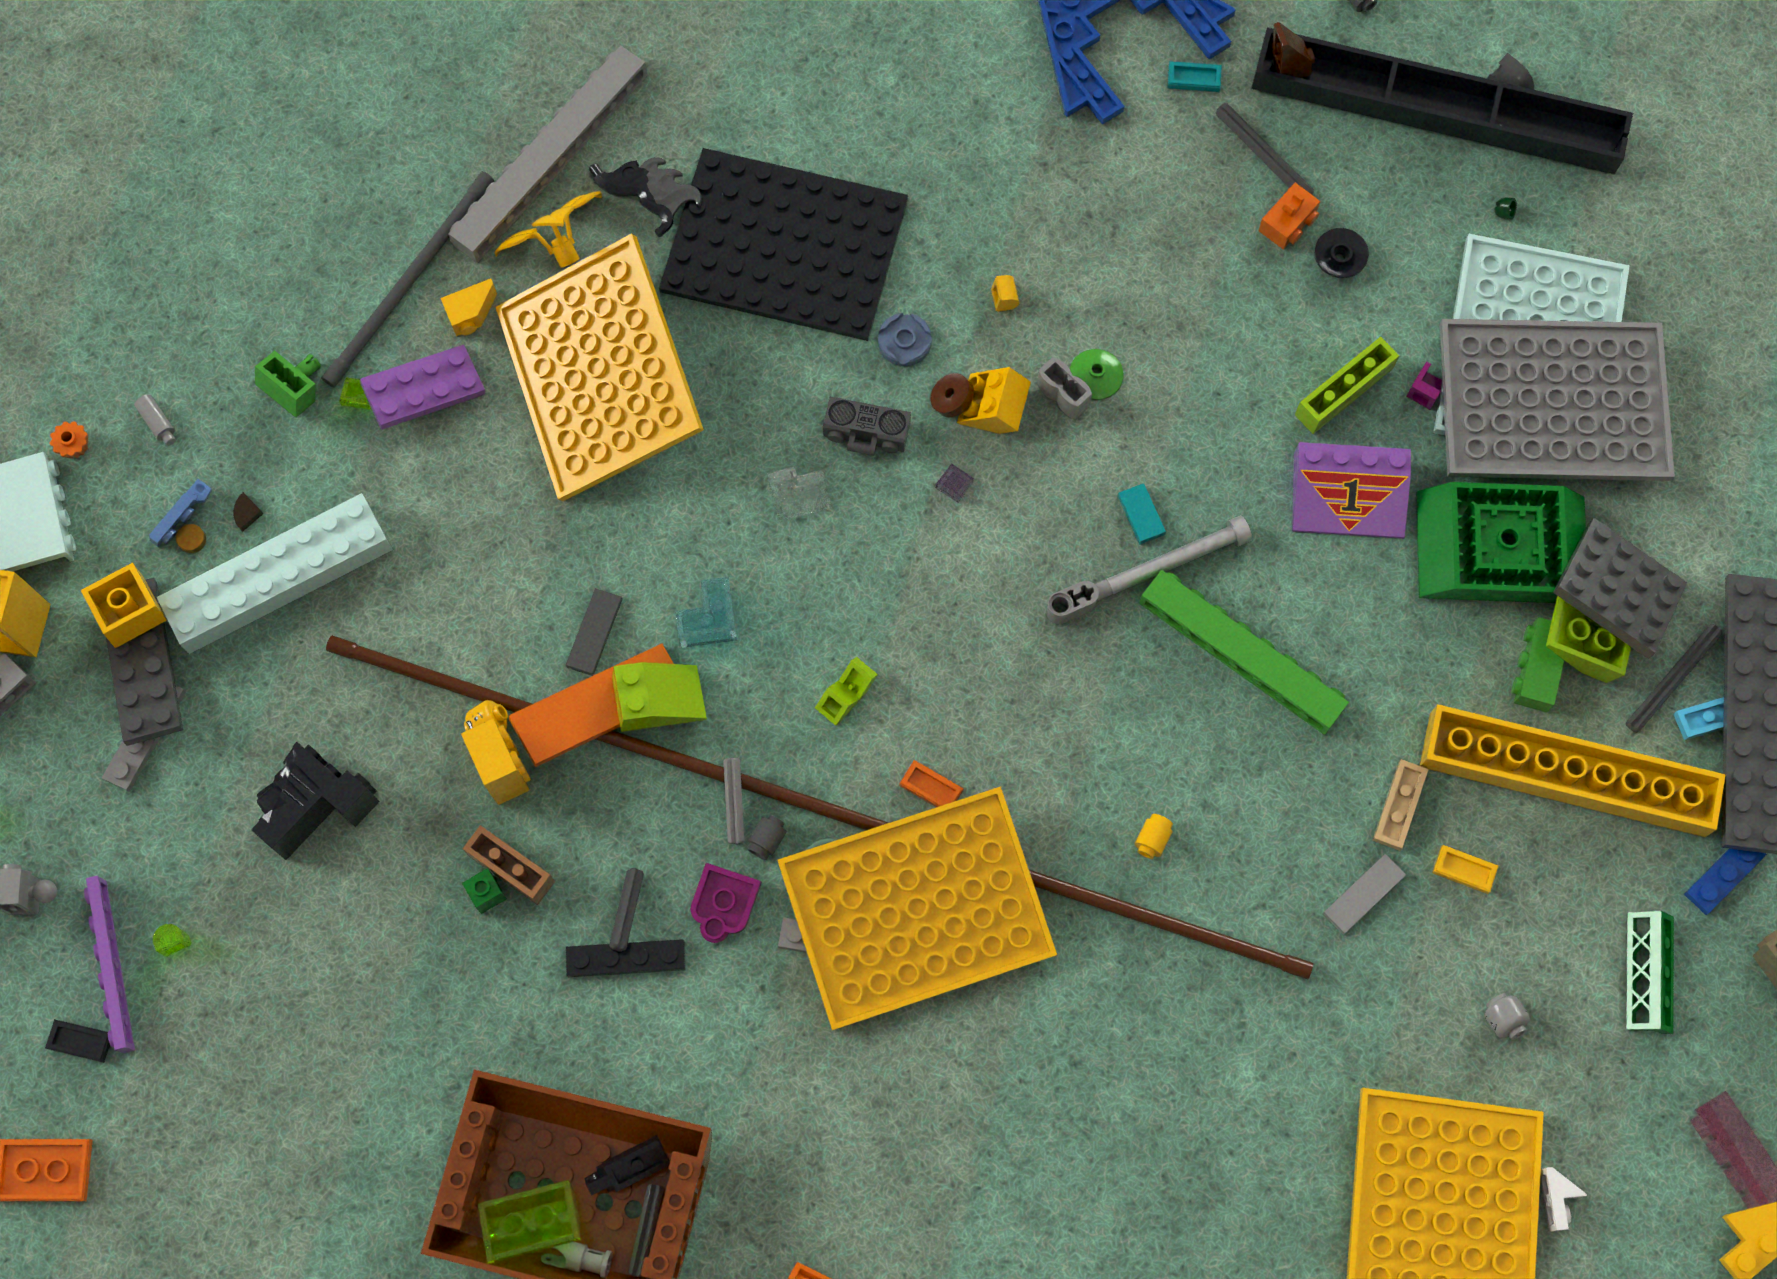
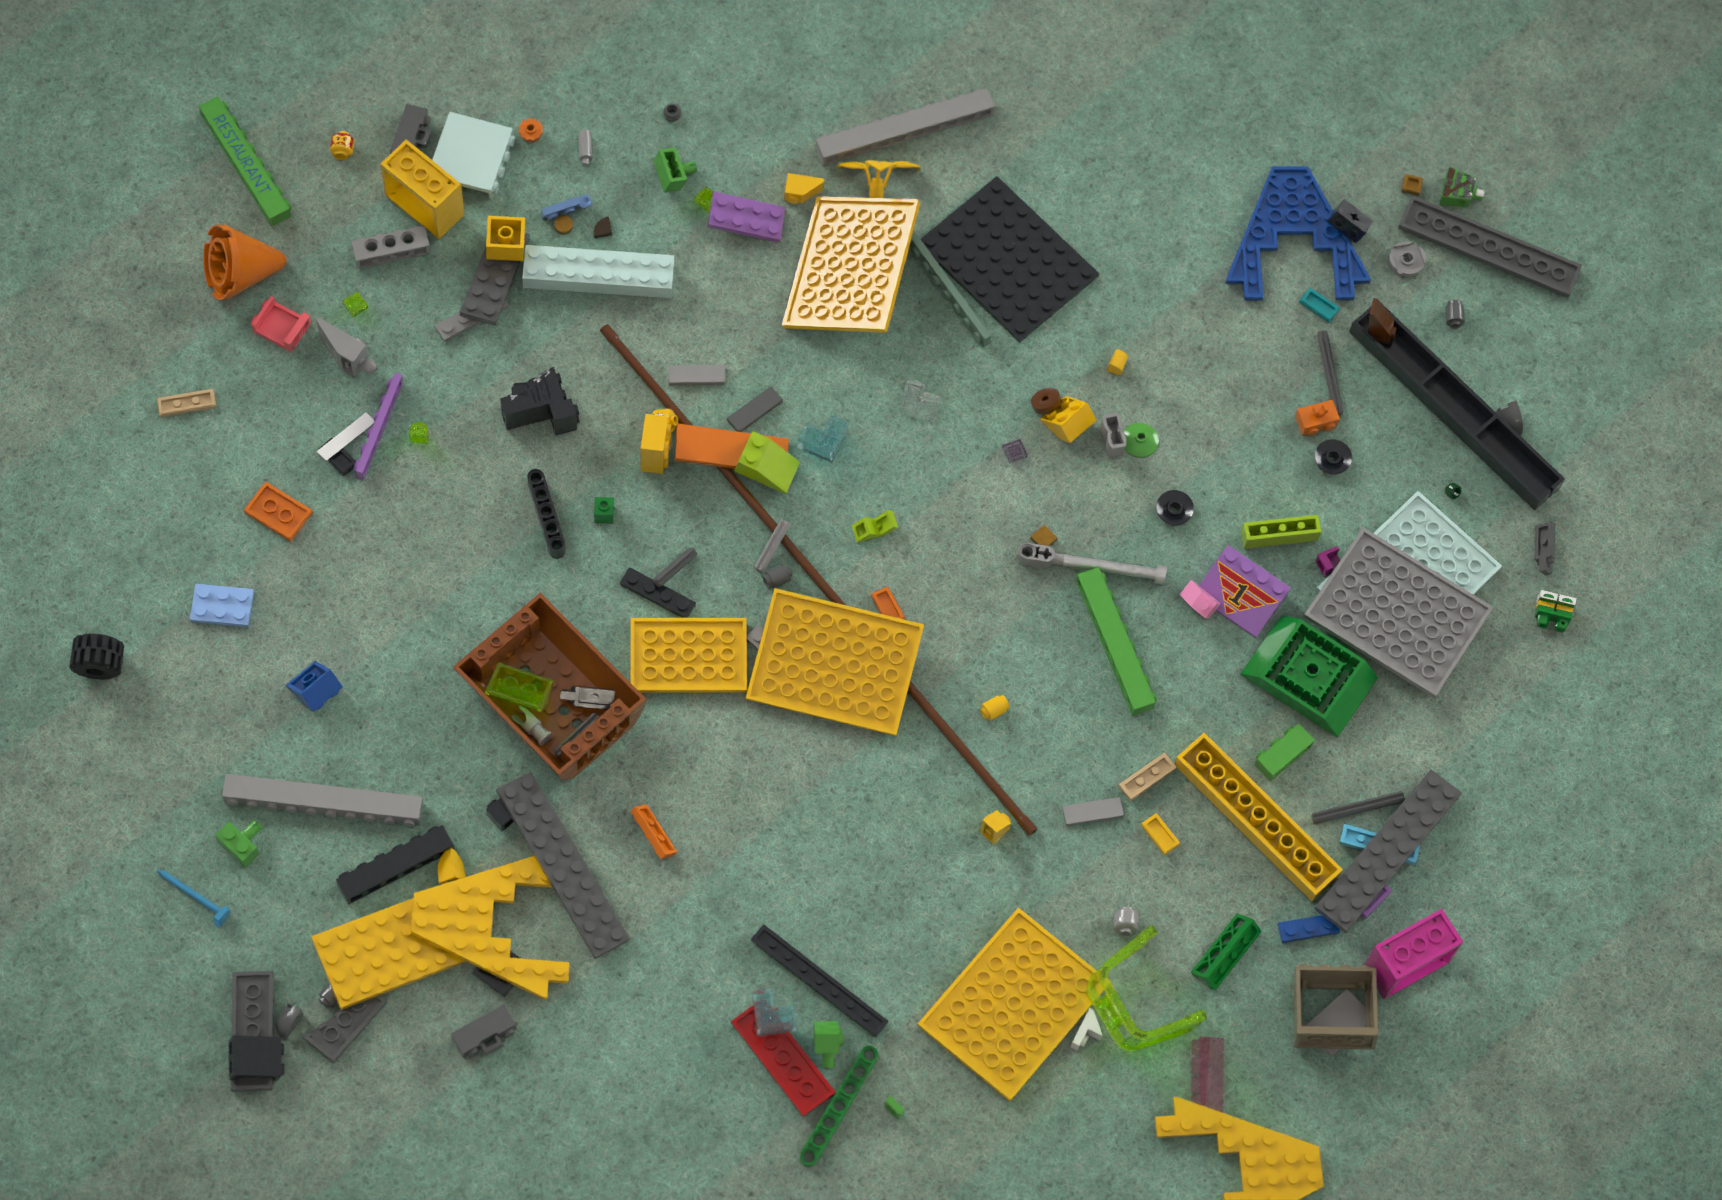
camera: 25 degrees right, 5 degrees down
dark grey piece [321,171,494,388] -> none
medium nougat brick [462,825,555,905] -> none
piece [589,157,702,237] -> none
magenta plate [690,863,762,943] -> none
dark grey piece [823,396,911,456] -> none
sand blue tile [878,313,932,366] -> none
teal tile [1118,483,1166,545] -> none
lime slope [1546,596,1631,683] -> none
dark grey plate [1553,518,1687,659] -> none
none -> white sticker [317,413,375,460]
none -> black beam [527,469,566,559]
none -> yellow plate [630,618,747,693]
none -> dark grey plate [663,103,681,121]
none -> light grey tile [669,365,725,385]
none -> sand green plate [910,230,991,347]
none -> yellow slope [980,810,1011,844]
none -> pearl gold tile [1030,525,1057,546]
none -> clear neon green windscreen [1087,925,1207,1052]
none -> black dish [1156,490,1194,526]
none -> bright pink slope [1179,580,1221,618]
none -> dark grey hinge [1535,522,1556,575]
none -> green hips [1535,590,1577,633]

